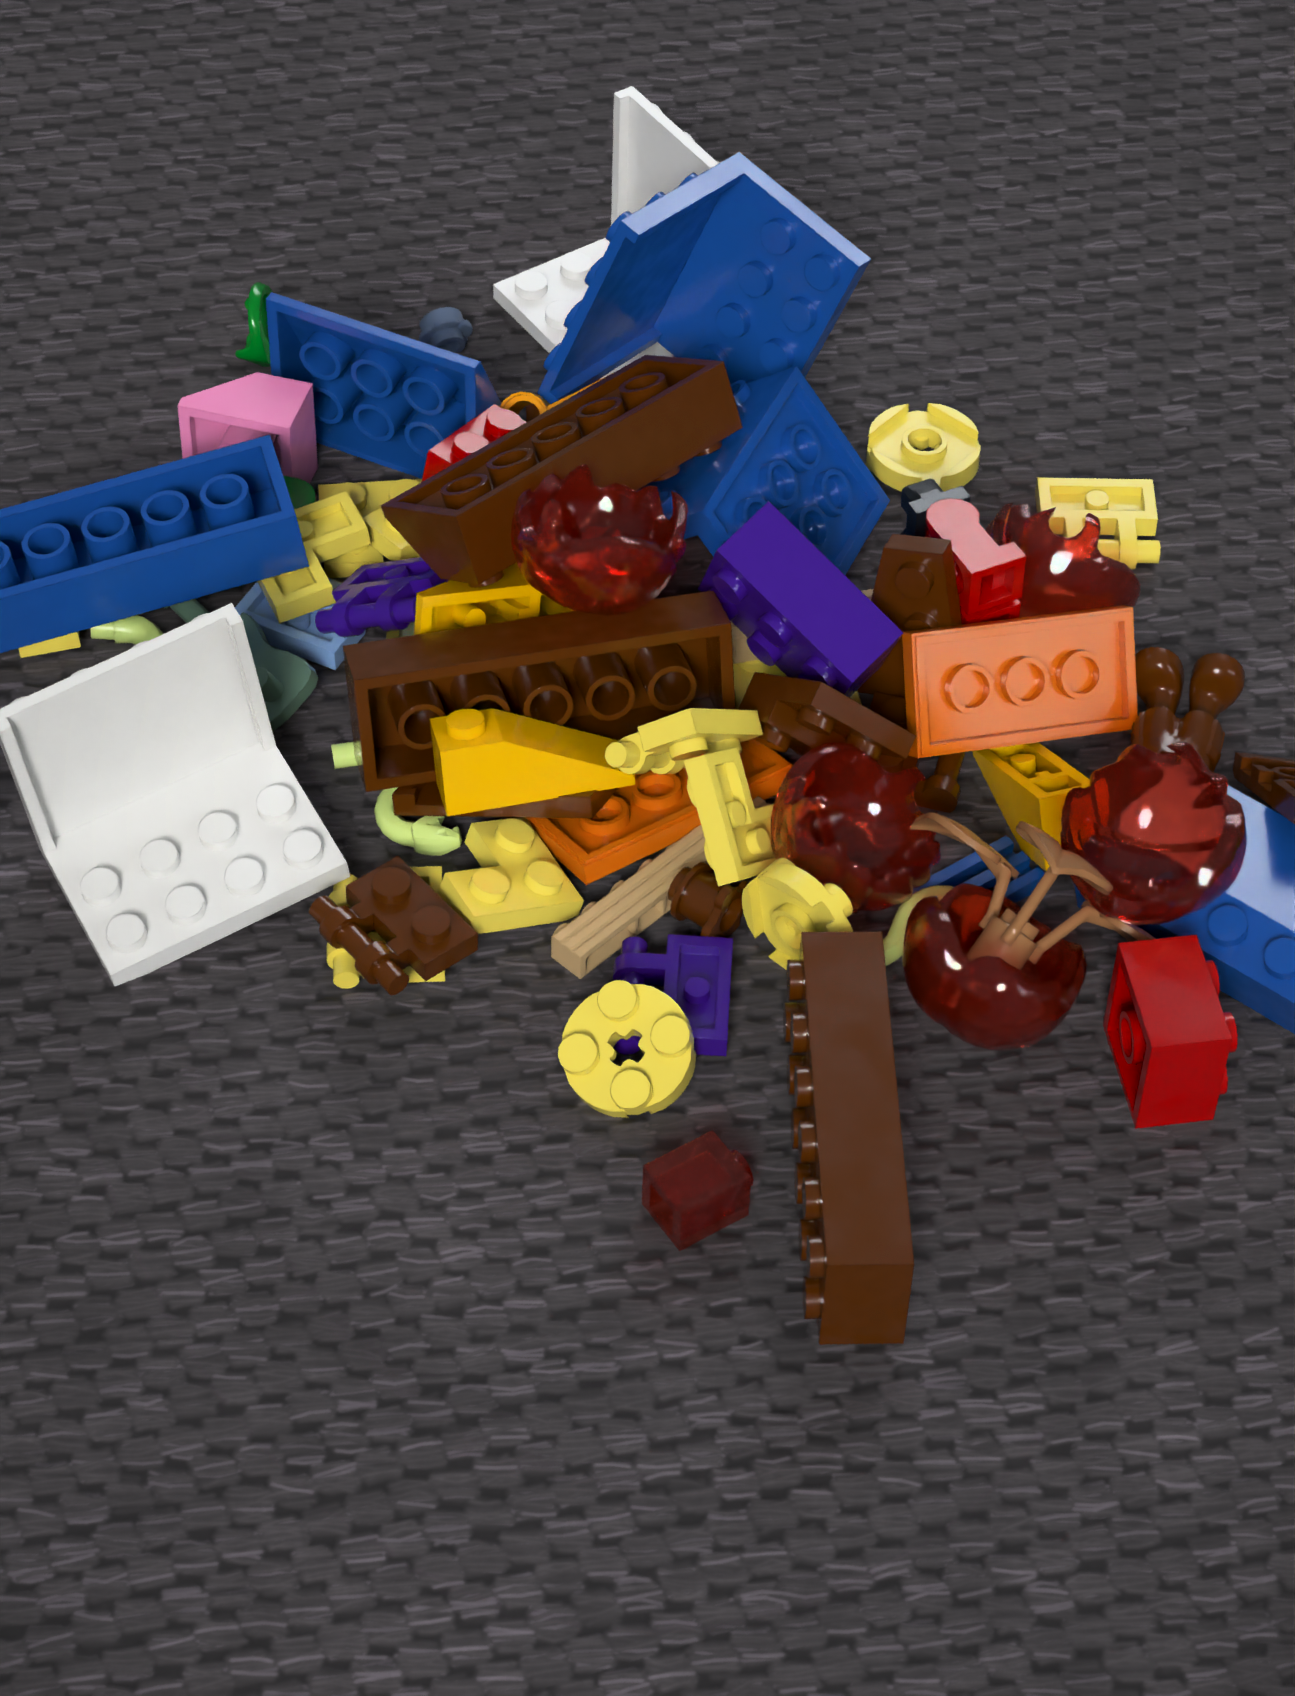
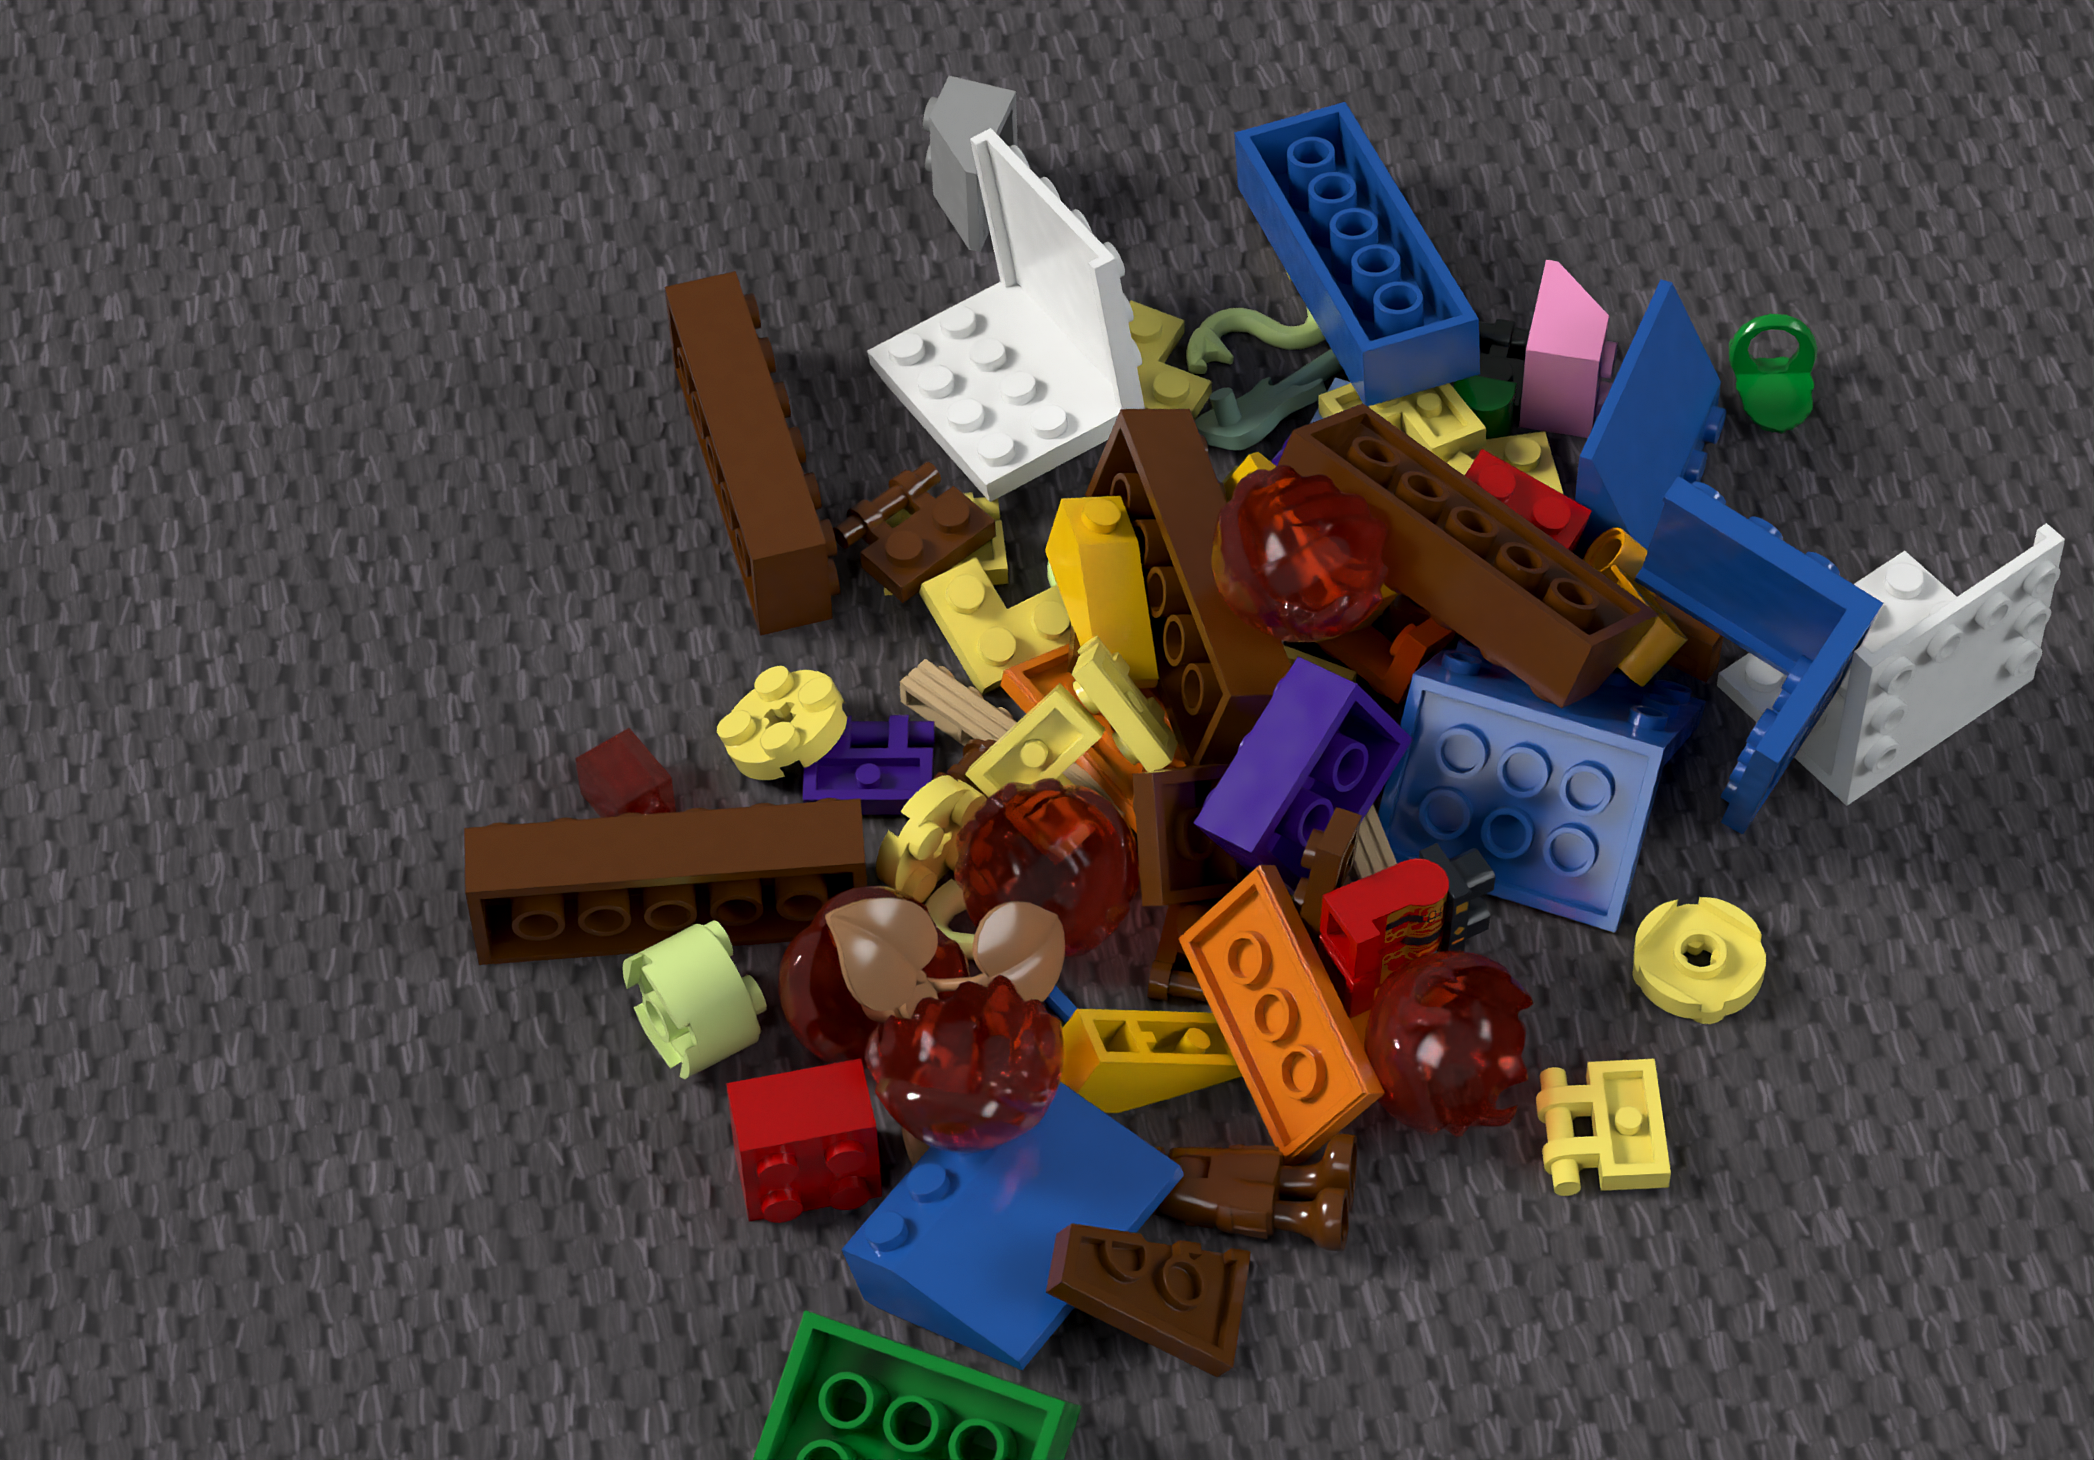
camera: 90 degrees right, 5 degrees up
sand blue plate [419,307,473,353] -> none
none -> yellowish green brick [623,920,767,1079]
none -> reddish brown brick [665,271,840,636]

